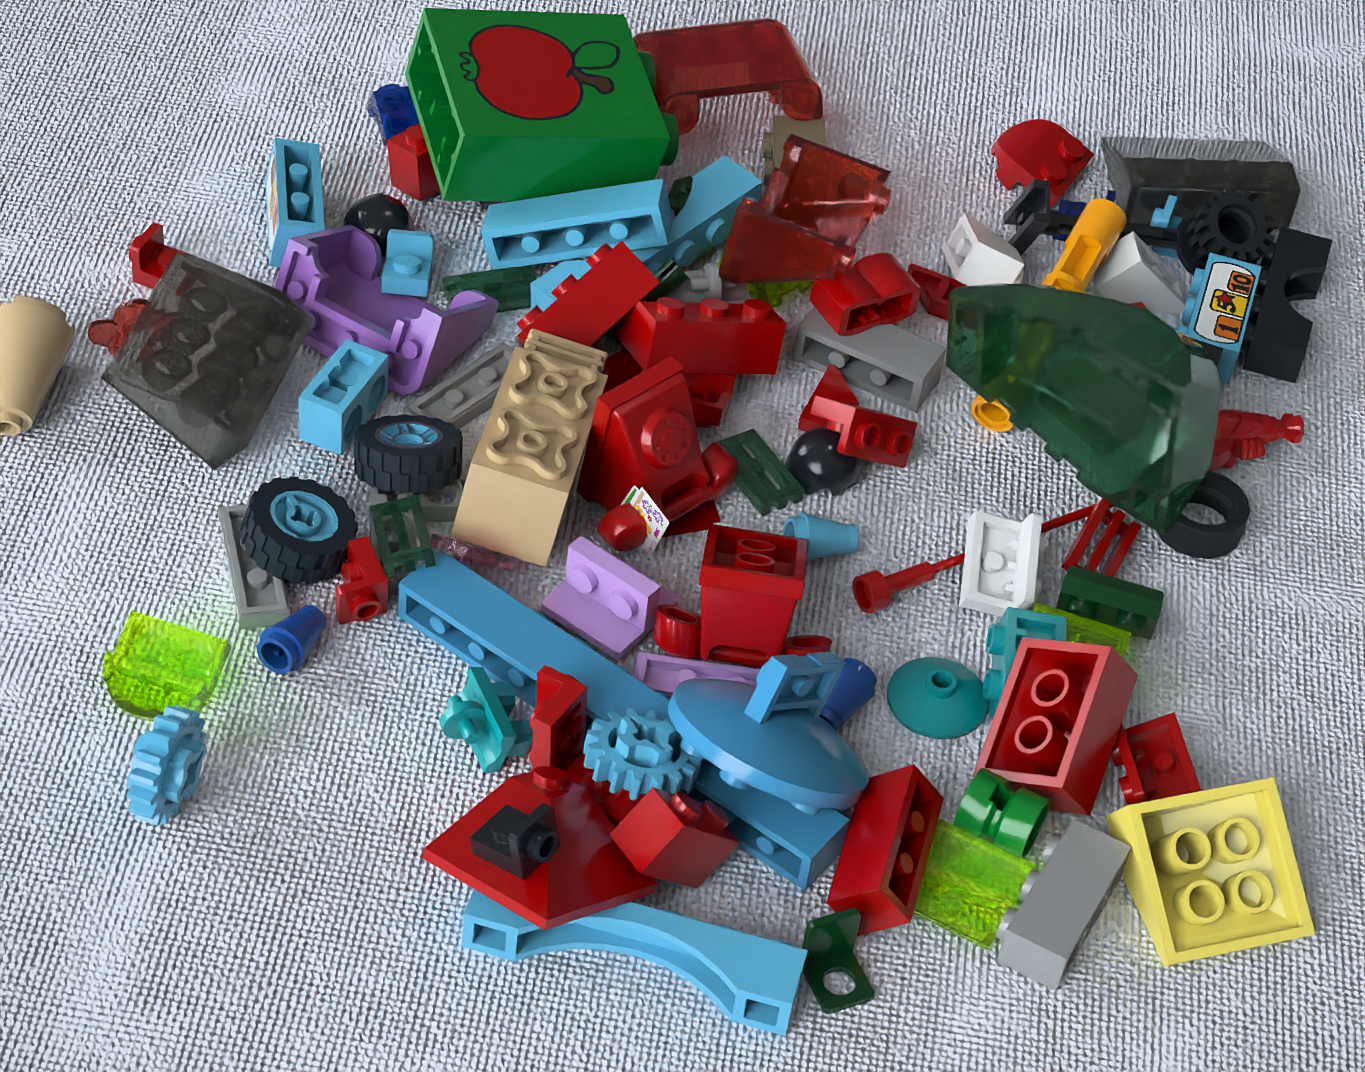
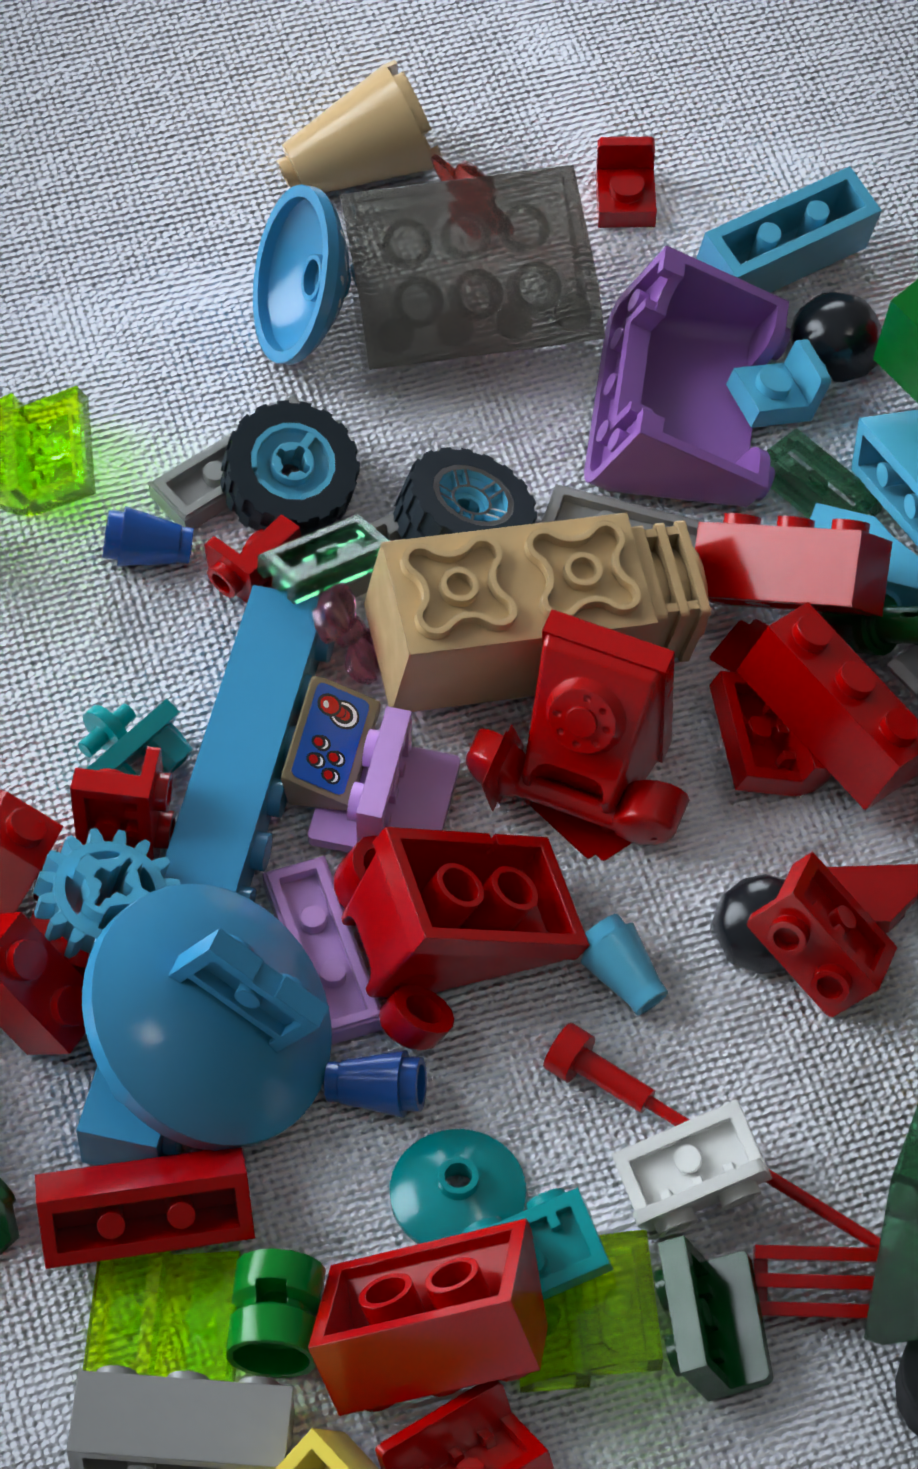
camera: 70 degrees right, 10 degrees up
medium azure brick [299,339,389,455] -> none
clear green tile [717,428,804,516] -> none
none -> dark azure dish [253,185,351,365]
none -> slope [281,676,381,811]

